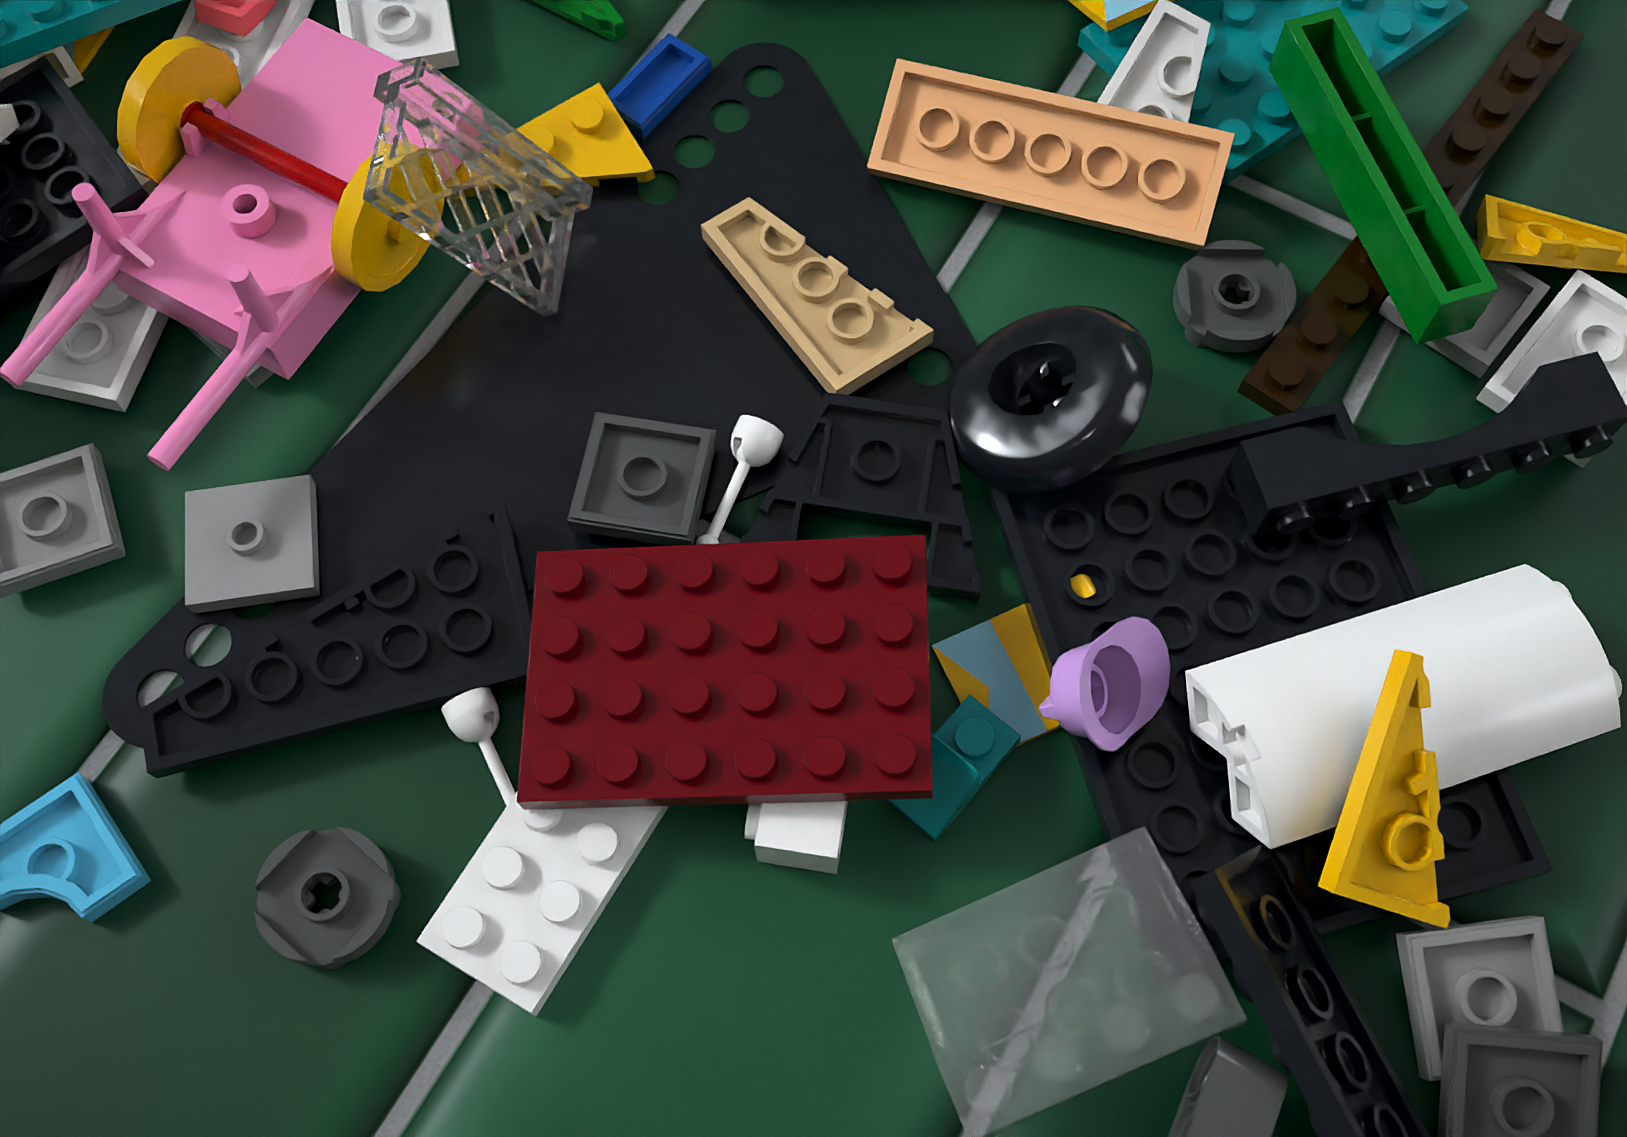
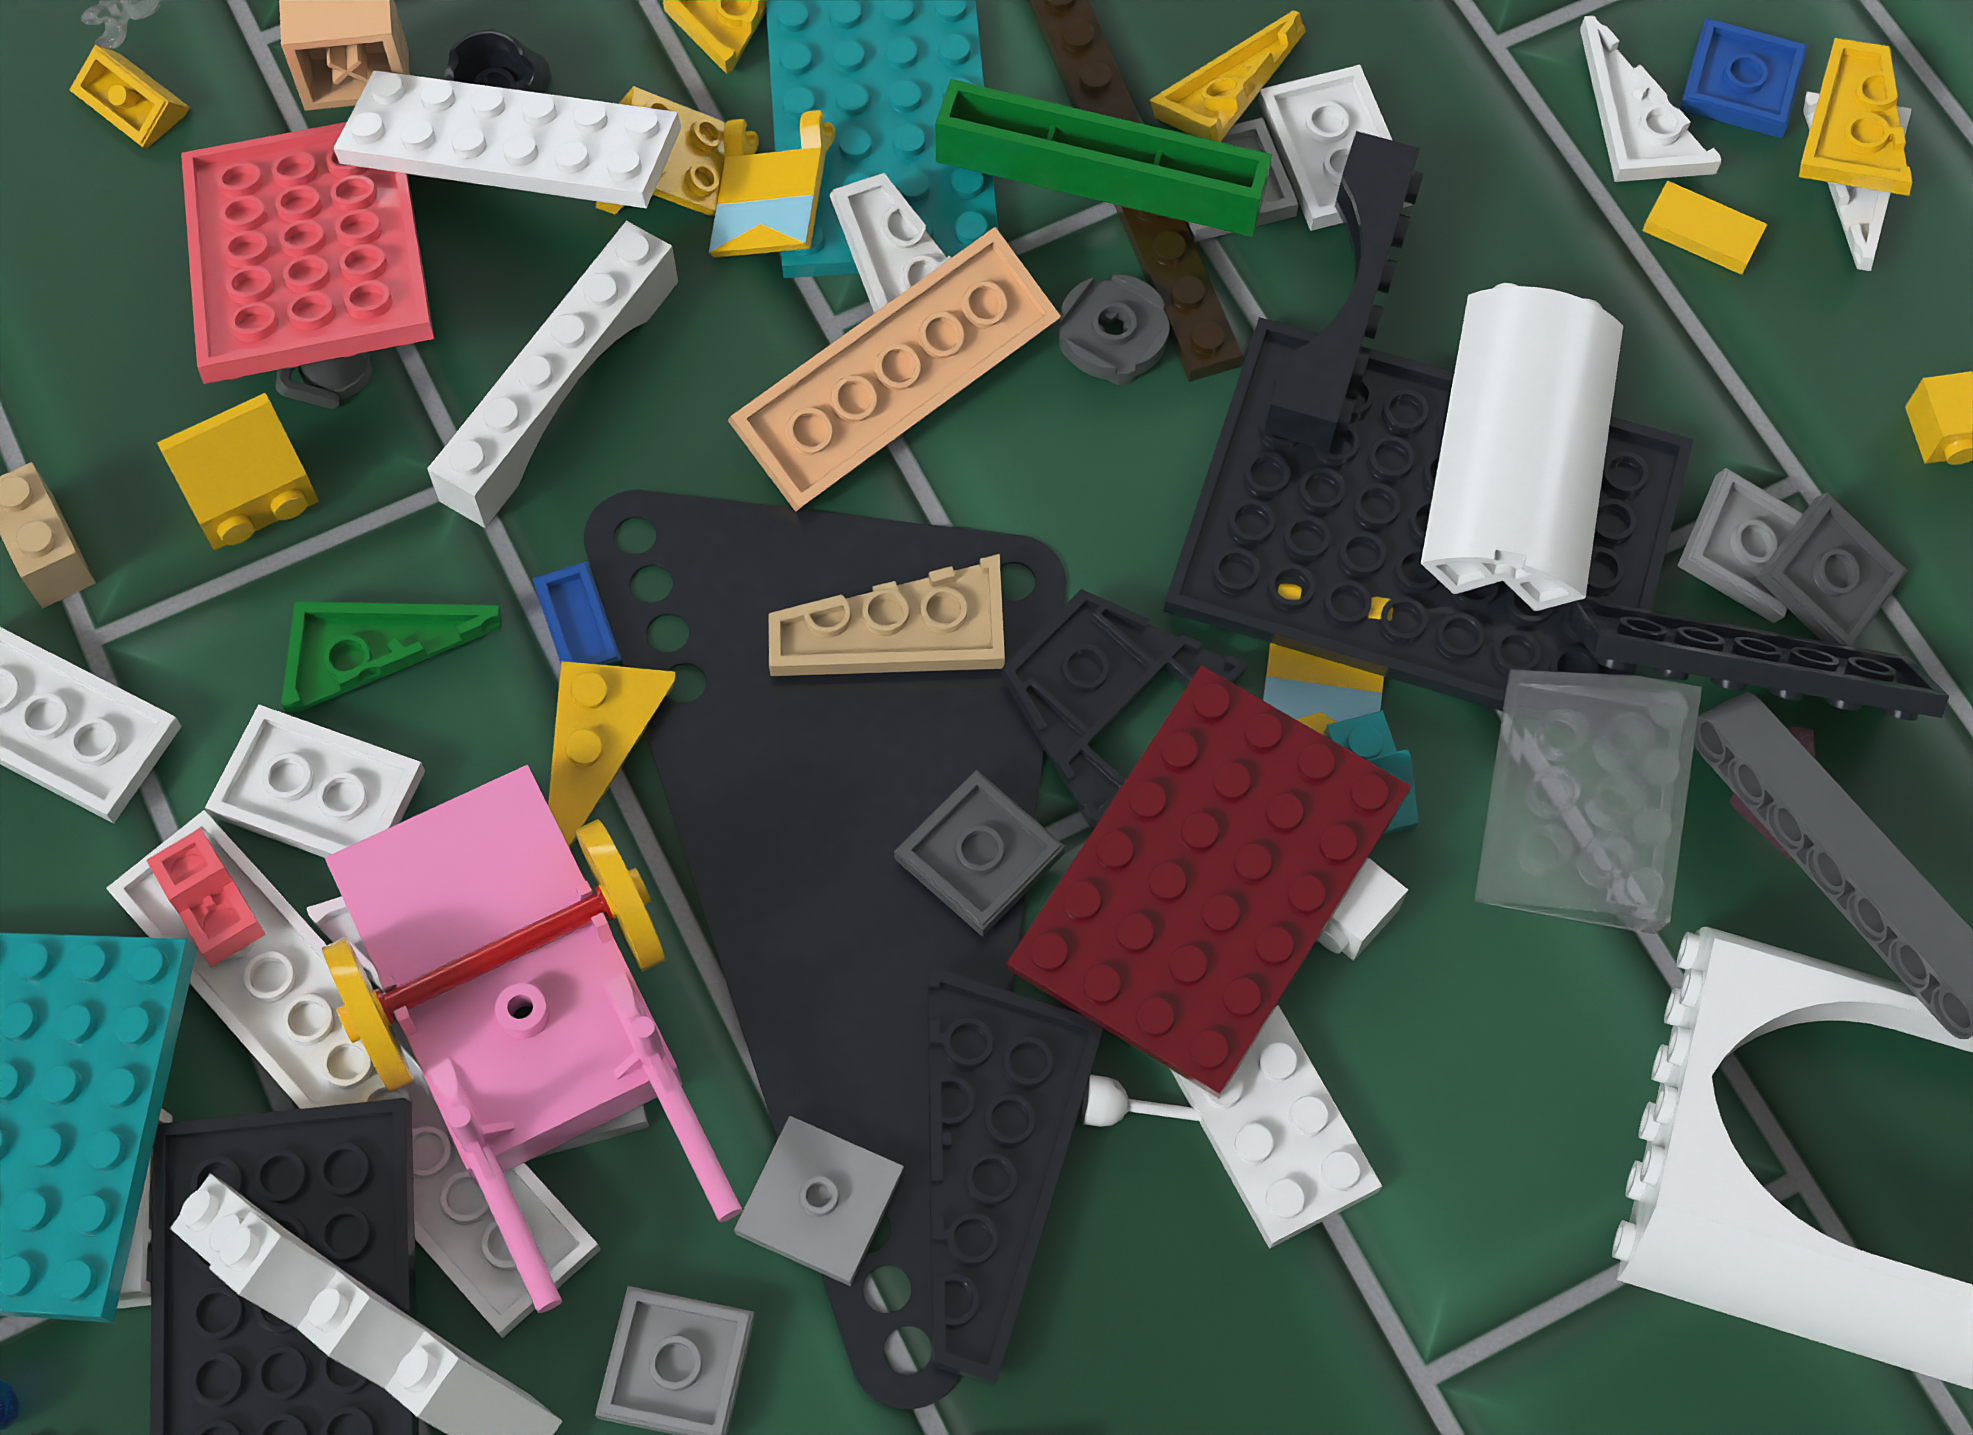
camera: 60 degrees left, 0 degrees up
dark grey plate [254,827,401,970] -> none
clear fence [362,57,593,317] -> none
white hinge [695,415,784,545] -> none
black hat [944,306,1153,493] -> none
lavender piece [1039,616,1171,751] -> none
yellow wing [1318,649,1450,929] -> none

